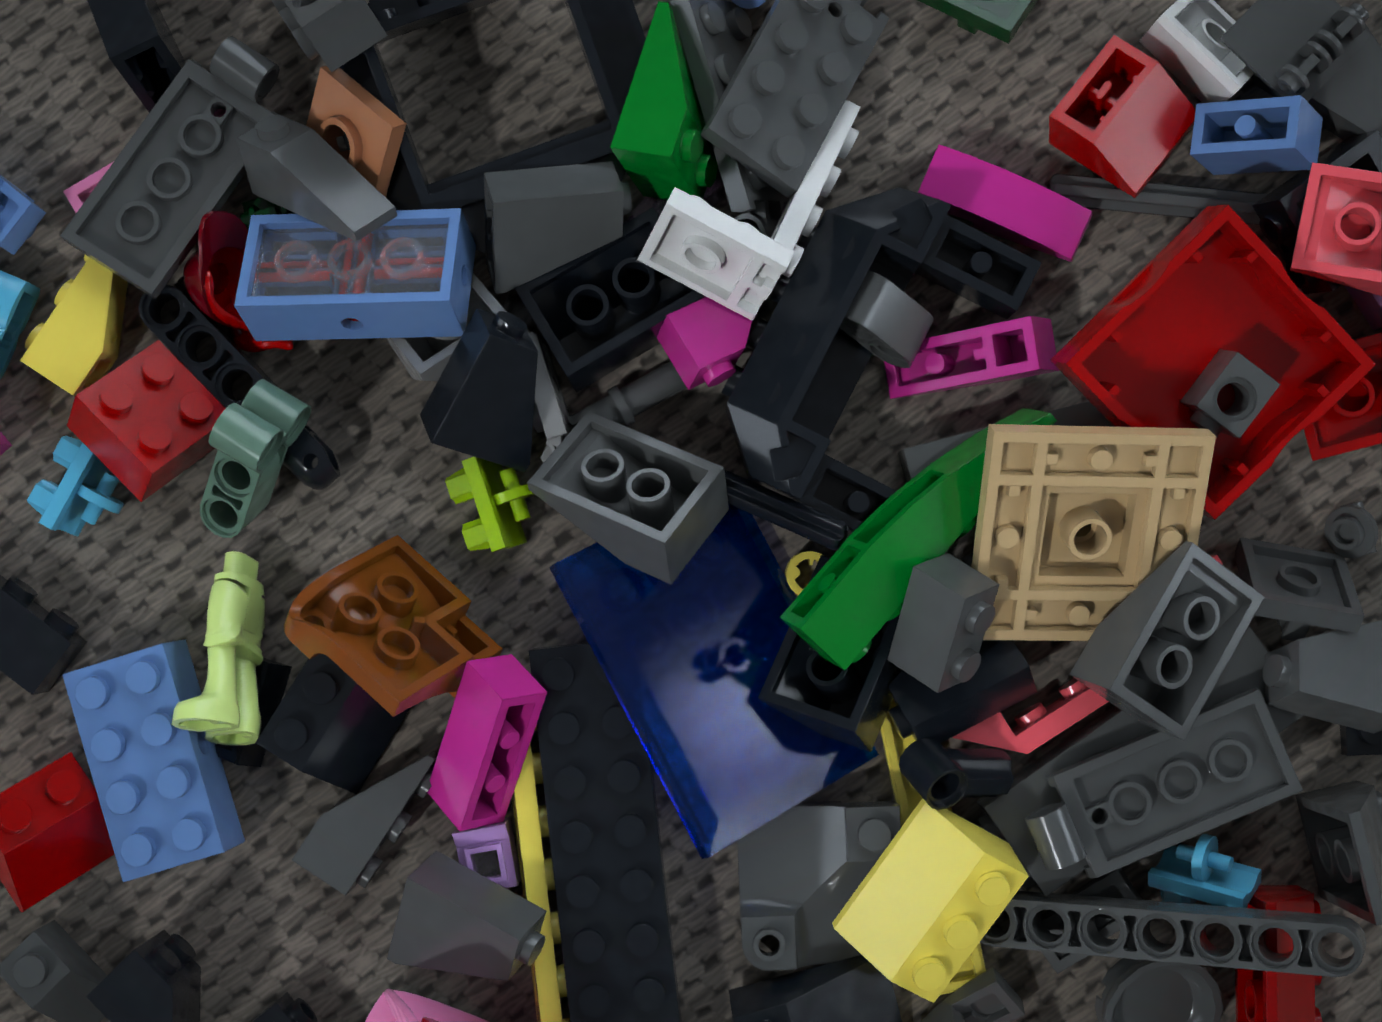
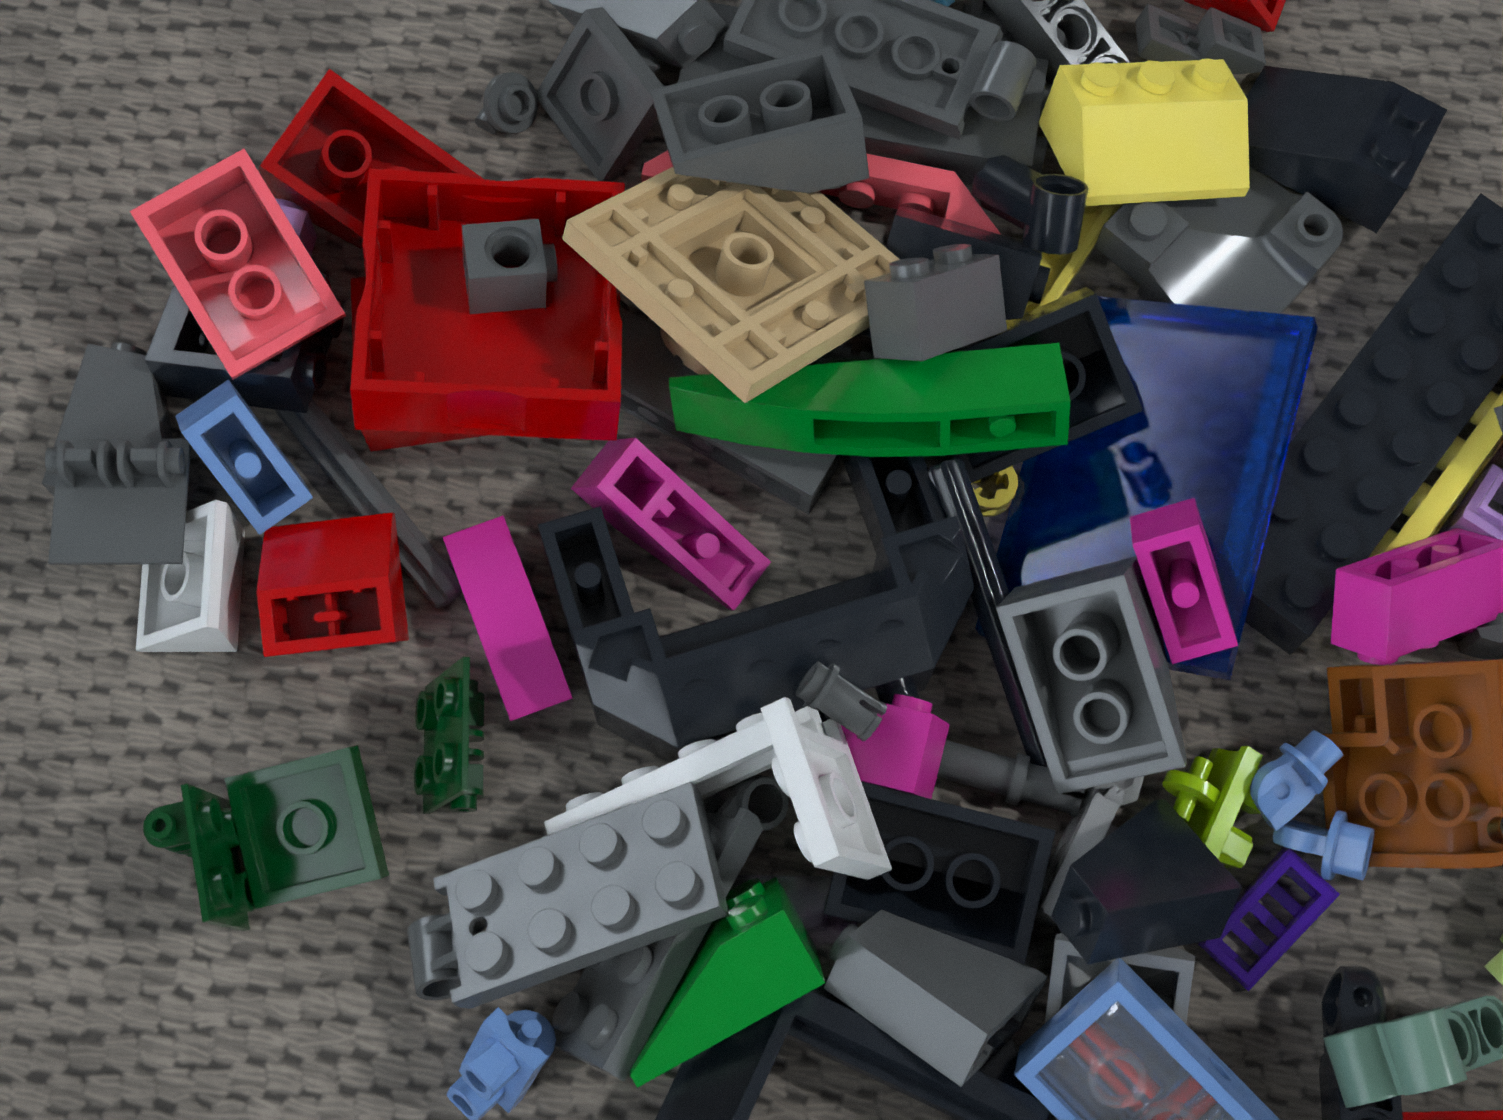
camera: 140 degrees left, 15 degrees down
dark grey beam [839,270,934,368] -> none
none -> dark green hinge [414,656,485,814]
none -> dark grey pin [796,661,887,741]
none -> dark pink slope [1130,498,1238,664]
none -> dark purple slope [1197,847,1340,991]
none -> medium blue piece [1250,730,1344,831]
none -> medium blue piece [1272,810,1375,881]

